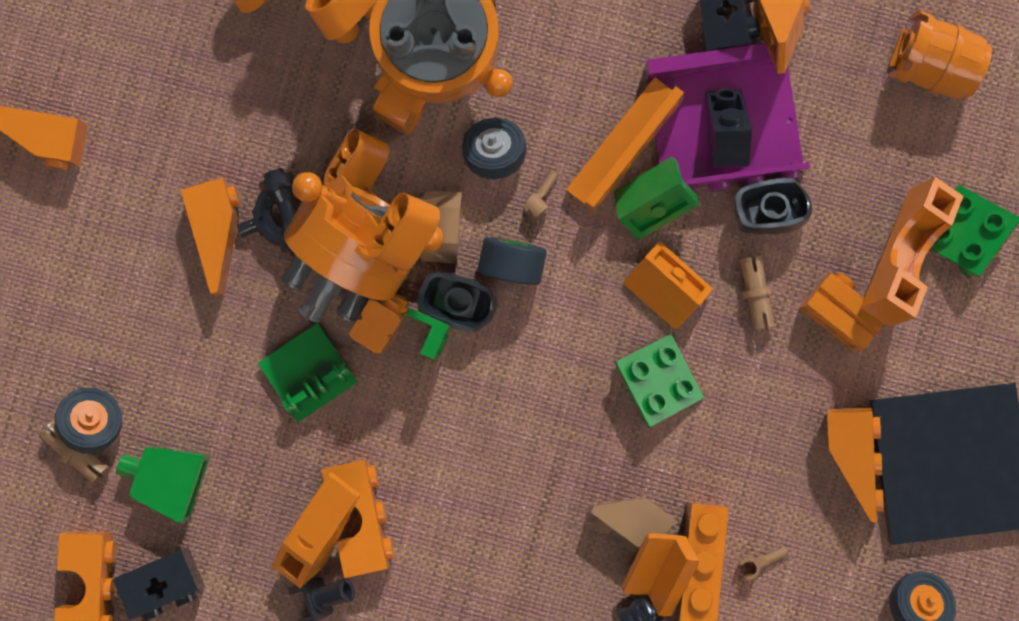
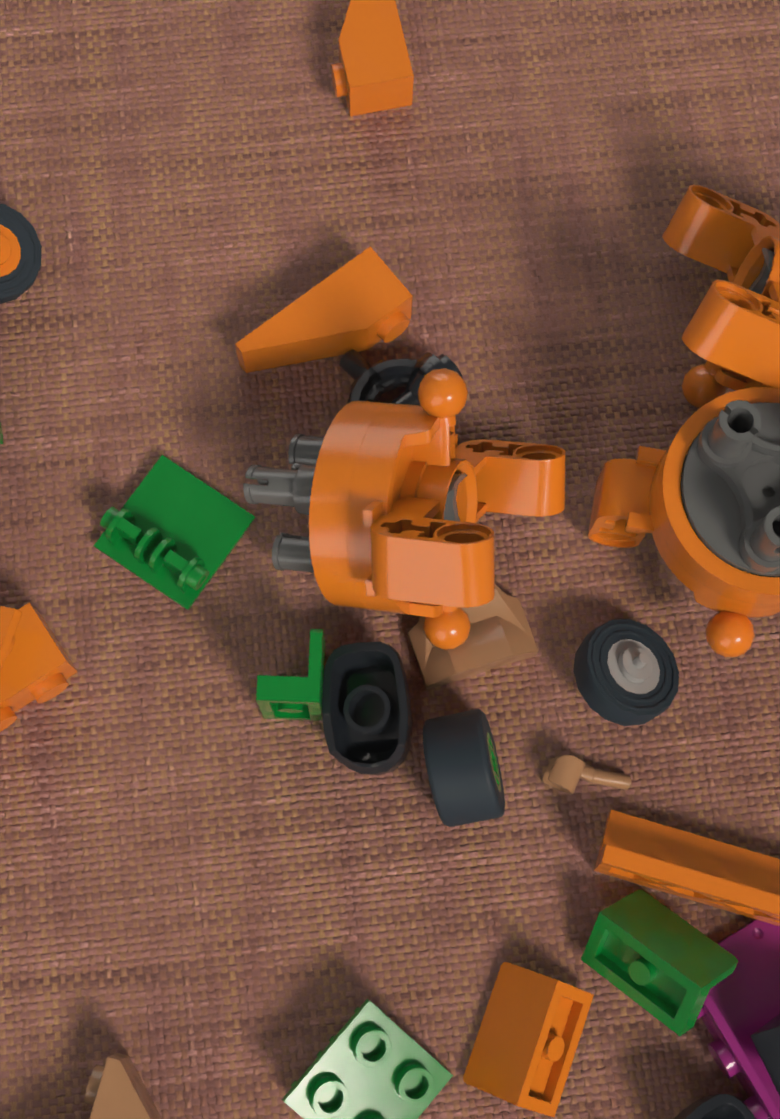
camera: 65 degrees right, 10 degrees down
orange brick [349,293,408,354] -> none

